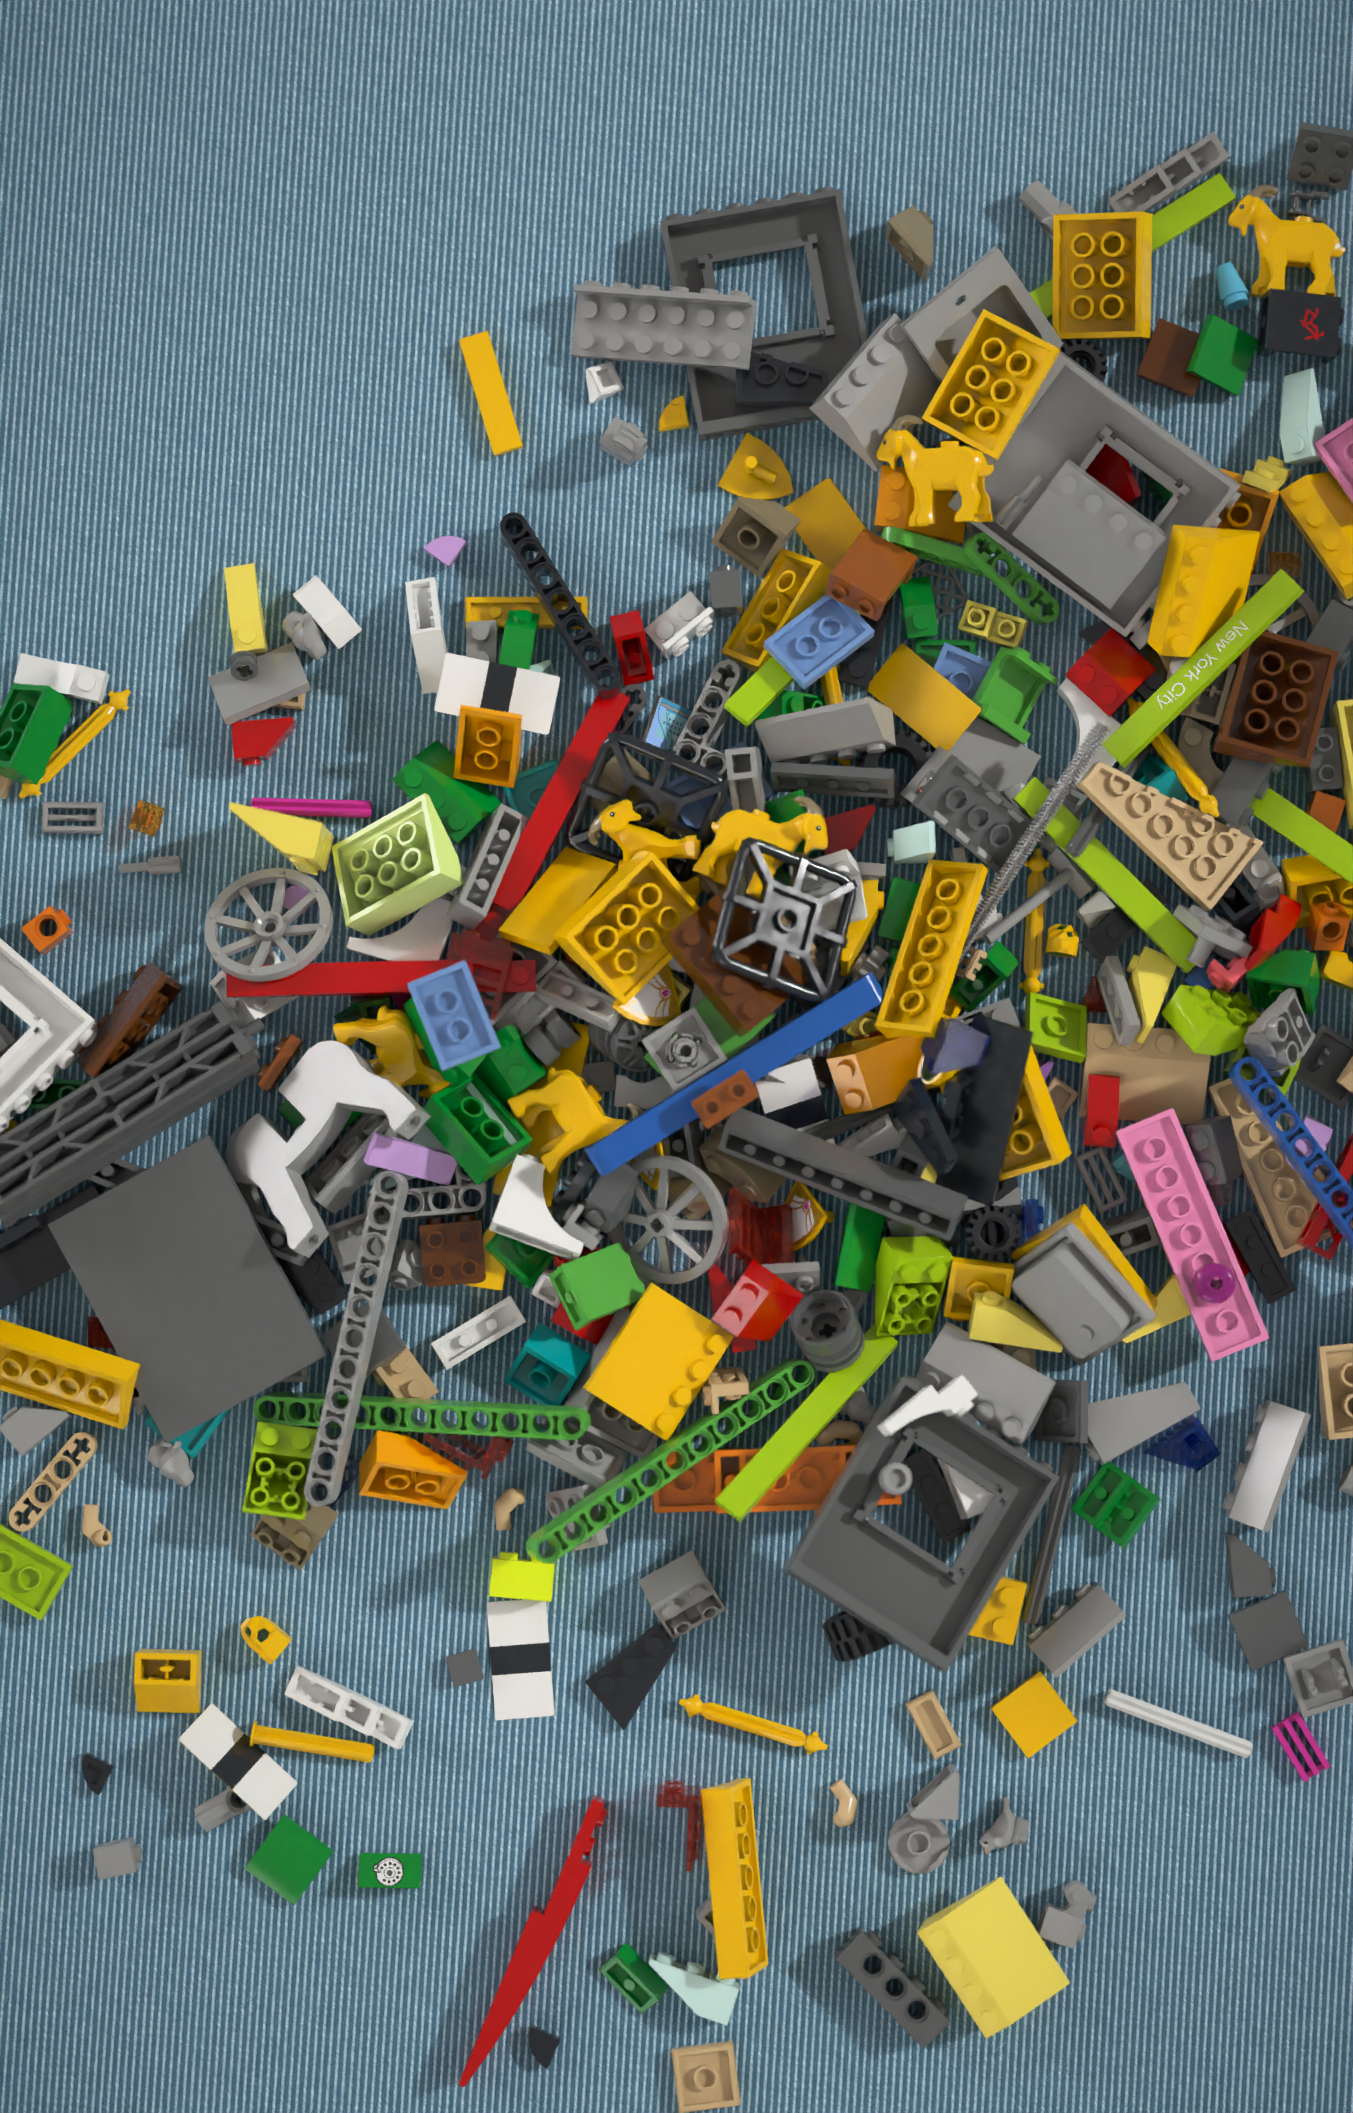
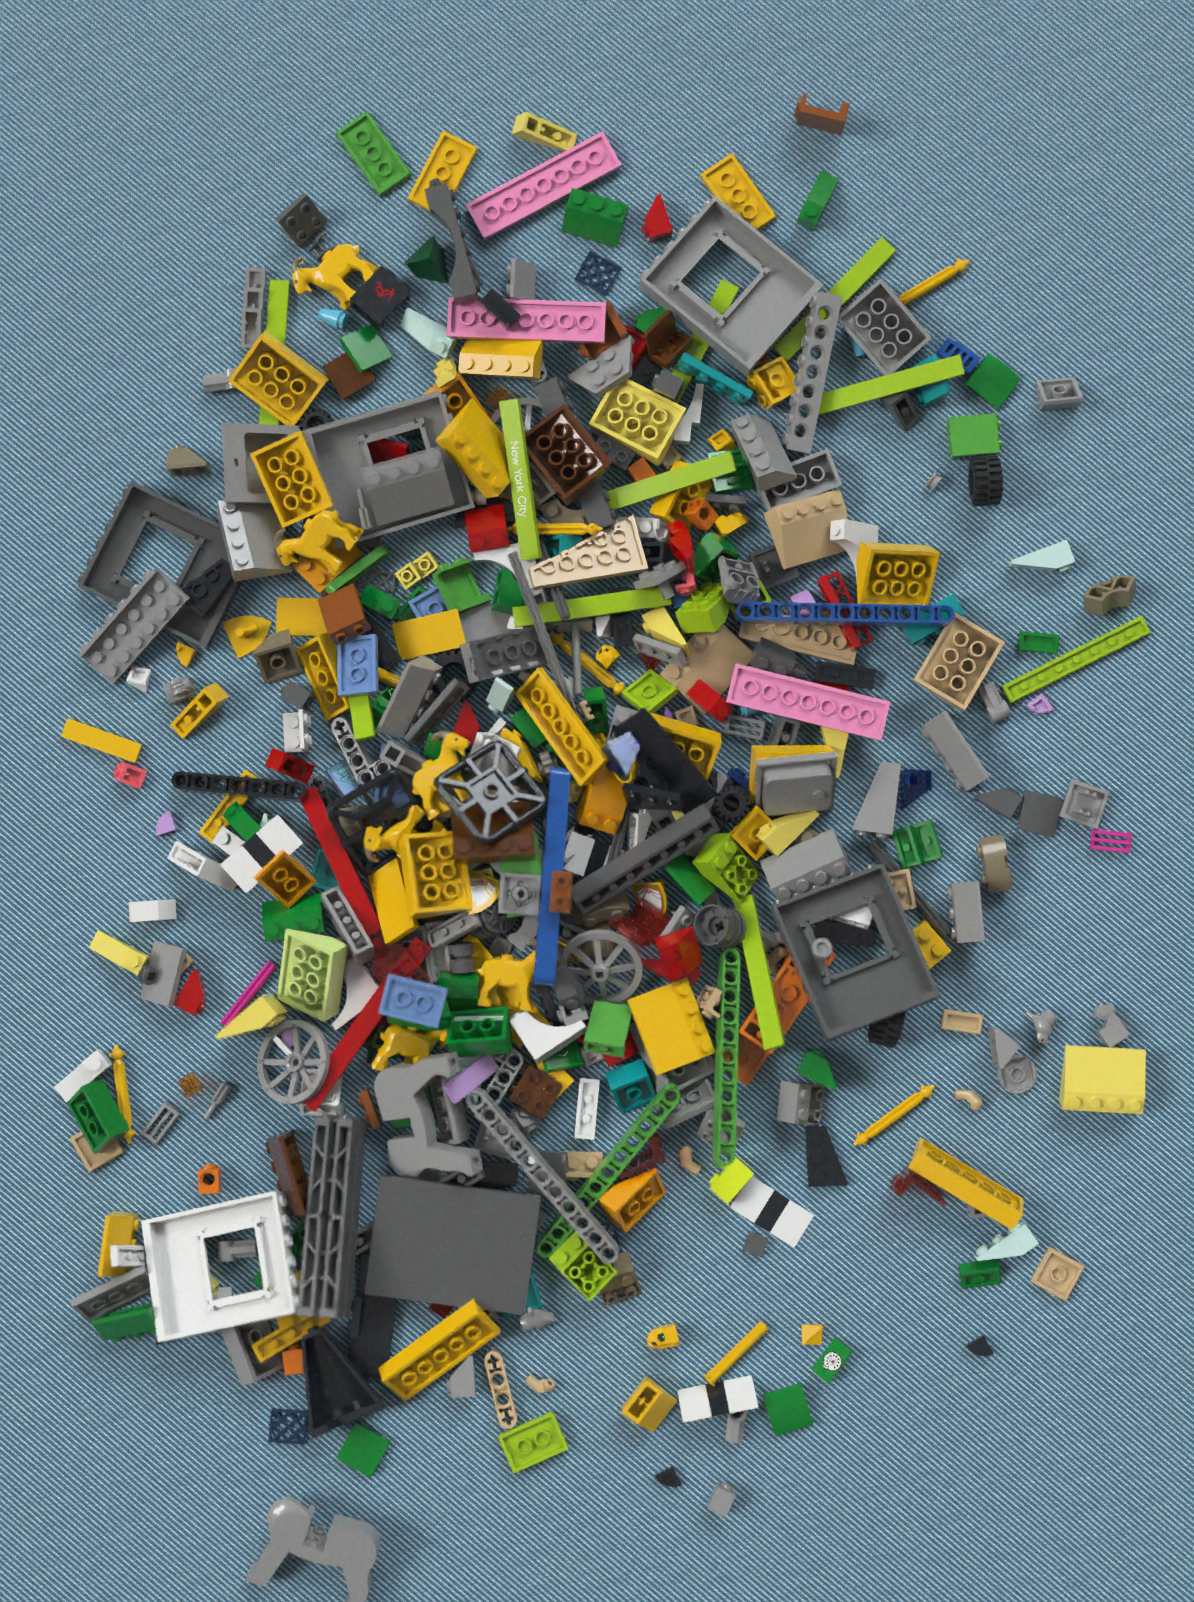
camera: 55 degrees left, 0 degrees up
light grey animal [282,611,326,660] -> none
white slope [284,1666,414,1749] -> none
red slope [458,1795,608,2087] -> none
dark grey brick [834,1926,950,2049] -> none
white slope [877,1375,978,1436] -> none
bright green beam [965,532,1060,625] -> none
yellow tile [990,1670,1077,1759] -> none
dark grey tile [1035,1379,1088,1444] -> none
white axle [1104,1689,1253,1758] -> none
magenta head [1192,1263,1235,1304] -> none
none -> coral bracket [113,761,147,789]
none -> yellow slope [170,682,229,739]
none -> green slope [491,567,524,616]
none -> green slope [795,1048,836,1091]
none -> yellow slope [802,1324,823,1345]
none -> tan bracket [887,868,917,910]
none -> dark tan brick [976,834,1012,893]

